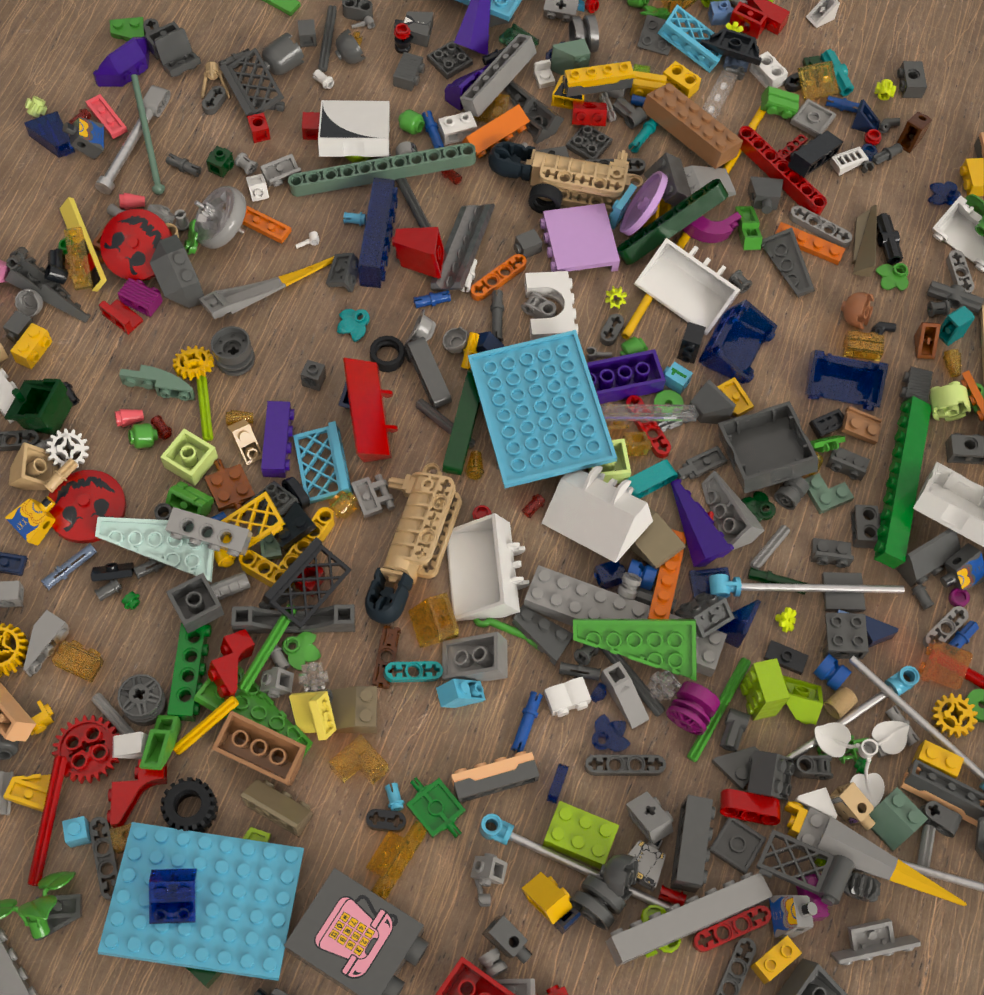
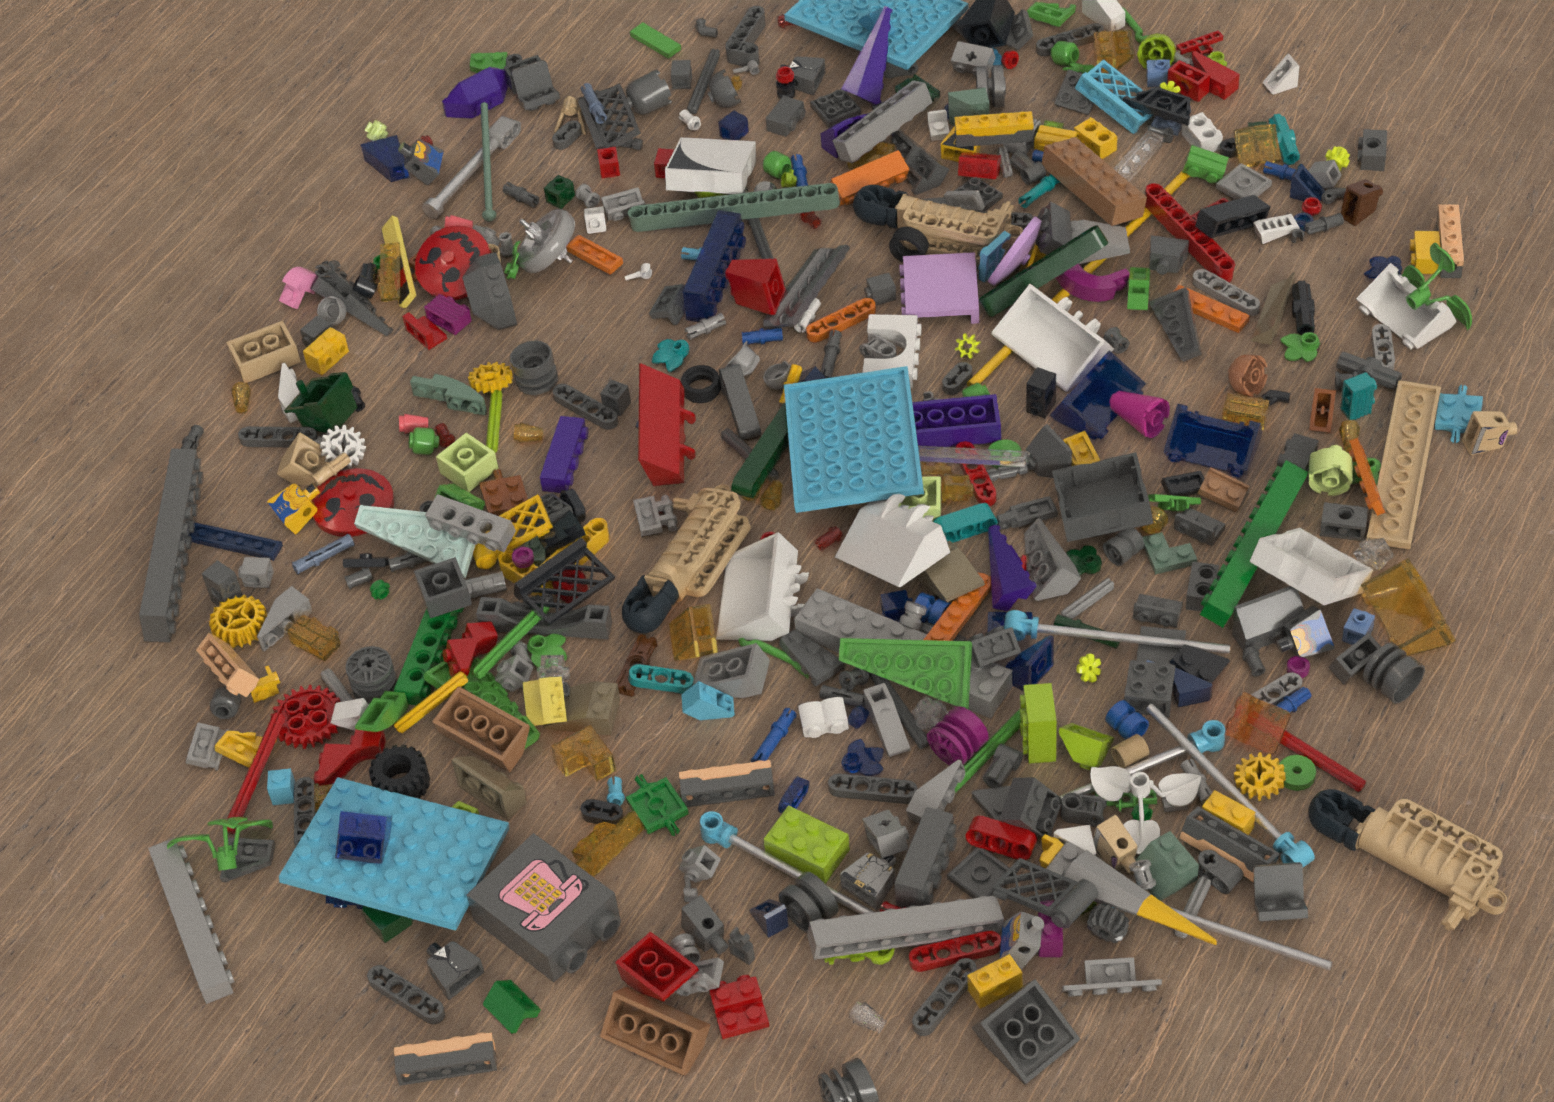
camera: 20 degrees right, 15 degrees down
coral plate [85,94,128,139] -> none
light grey plate [199,256,334,319] -> none
tan slope [227,419,262,465] -> none
medium azure fence [293,421,353,504] -> none
clear yellow head [329,491,357,519] -> none
white brick [438,111,477,145] -> none
yellow brick [521,872,573,924] -> none
dark grey cylinder [600,854,639,901] -> none
medium azure brick [663,362,693,395] -> none
black plate [764,640,809,675] -> none
none -> magenta tile [512,547,534,568]
none -> dark grey beam [553,384,618,430]
none -> sand blue pin [581,83,607,124]
none -> light grey pin [684,313,726,340]
none -> clear blue brick [718,110,749,140]
none -> dark grey plate [728,927,755,965]
none -> lime plate [781,169,797,188]
none -> light grey slope [906,759,965,823]
none -> light grey plate [944,190,985,211]
none -> dark pink cone [1110,391,1170,438]
none -> light grey bush [1129,859,1156,890]
none -> black wing [1169,644,1230,683]
none -> light grey brick [1309,160,1342,189]

